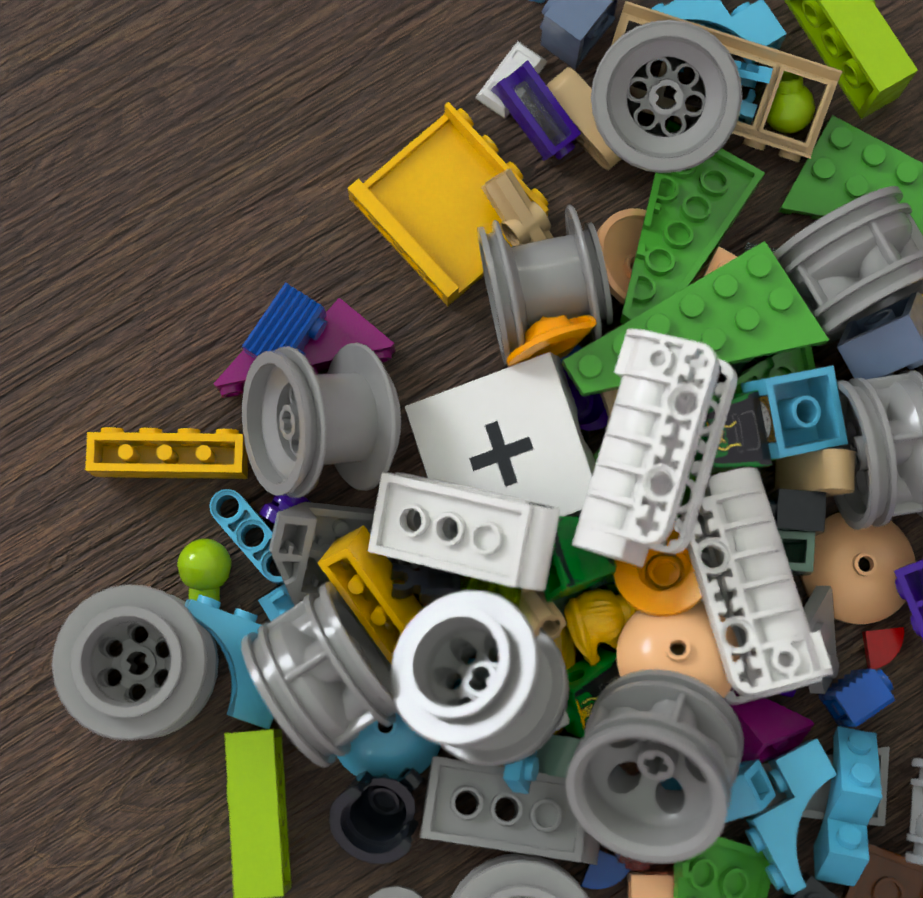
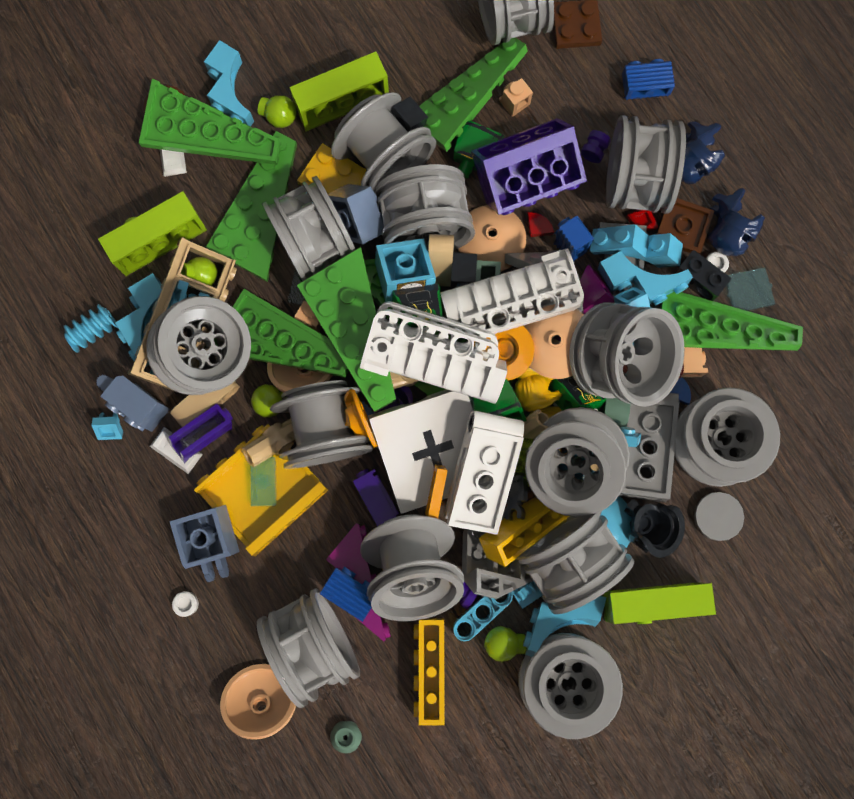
camera: 90 degrees left, 0 degrees up
none -> sand blue hinge [170,505,240,582]
none -> white tile [172,591,199,617]
none -> light nougat dish [220,664,296,739]
none -> clear light blue plate [250,457,277,506]
none -> lime piece [251,384,284,418]
none -> light grey wheel [257,588,360,708]
none -> sand green plate [330,721,362,753]
none -> dark purple window [353,469,399,527]
none -> light orange tile [425,464,448,518]
none -> red tile [626,210,658,231]

